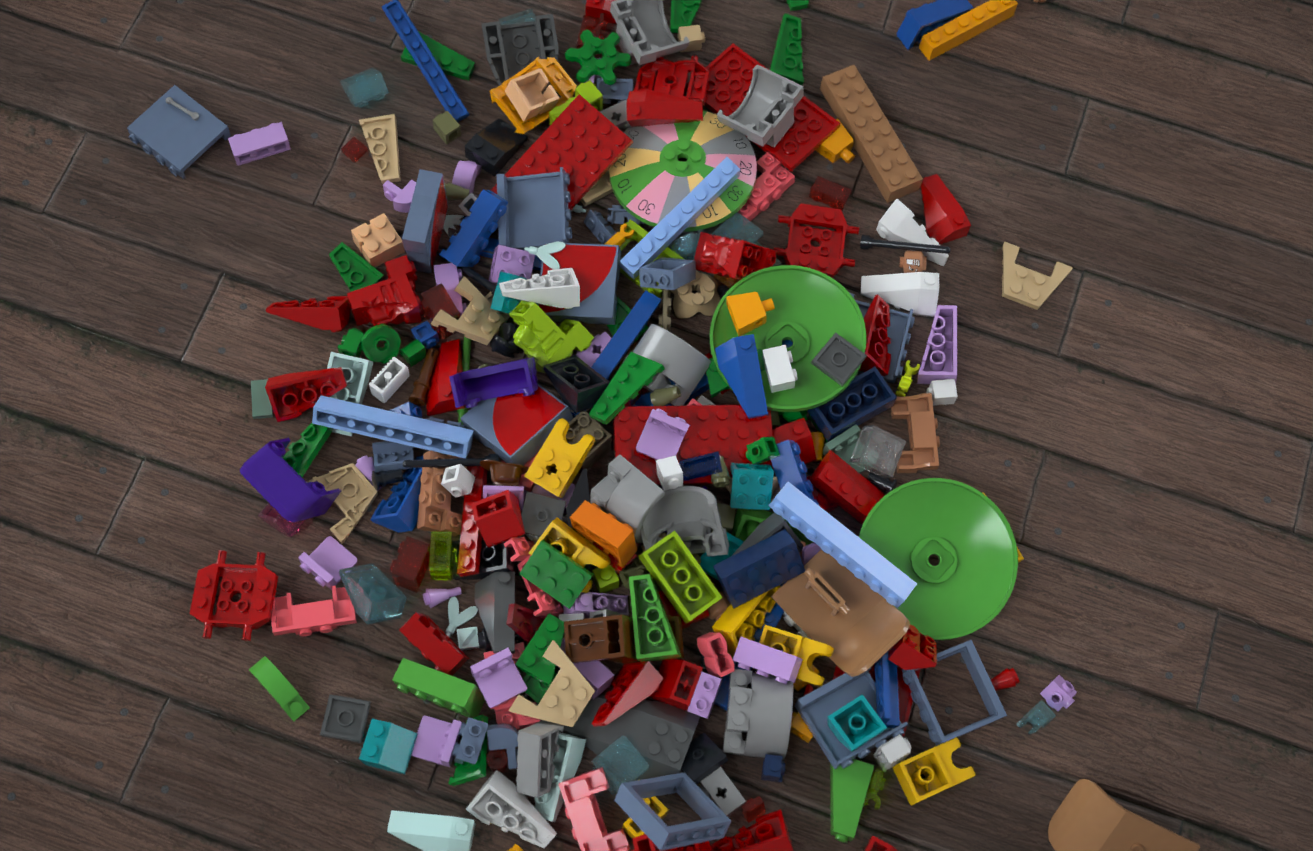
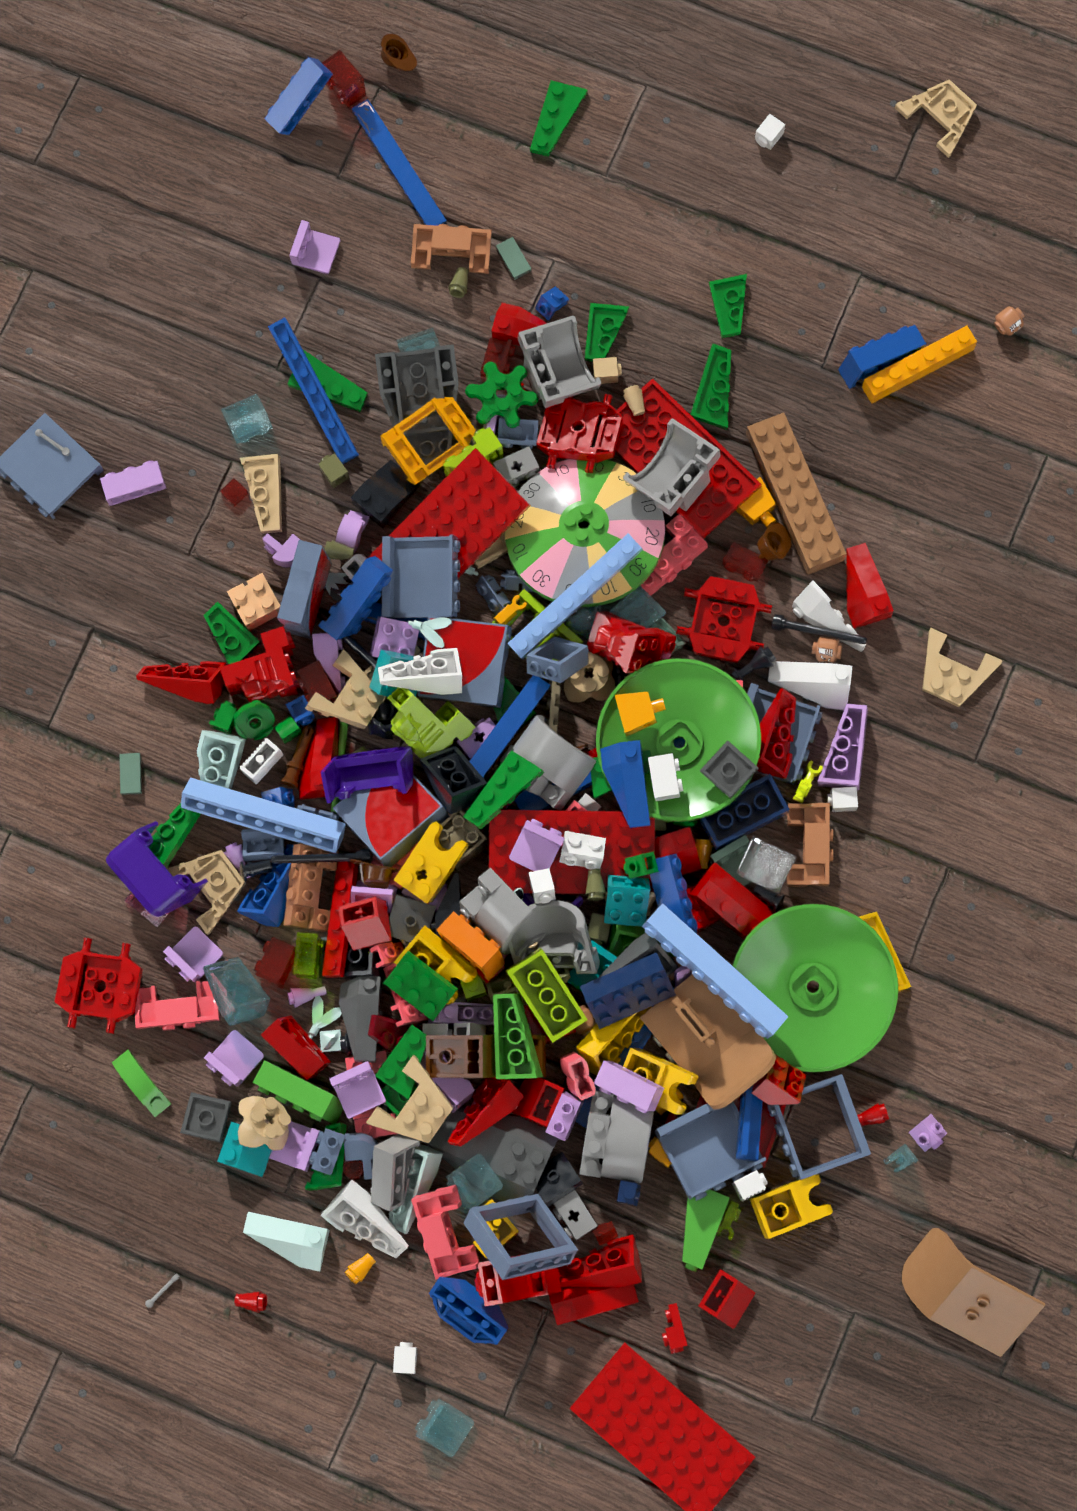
camera: 15 degrees right, 10 degrees up
red wedge [265,367,347,422] -> none
white brick [441,464,475,497] -> none
light nougat piece [505,68,560,121] -> none
red wedge [626,89,703,127] -> none
olive cone [650,386,681,406] -> none
clear blue tile [679,451,723,481] -> none
teal slope [827,694,887,752] -> none
none -> lavender bracket [204,1030,264,1087]
none -> tan brick [238,1096,291,1151]
none -> white bracket [559,831,606,869]
none -> tan cone [623,385,645,416]
none -> black piece [732,646,777,682]
none -> reddish brown piece [757,522,792,561]

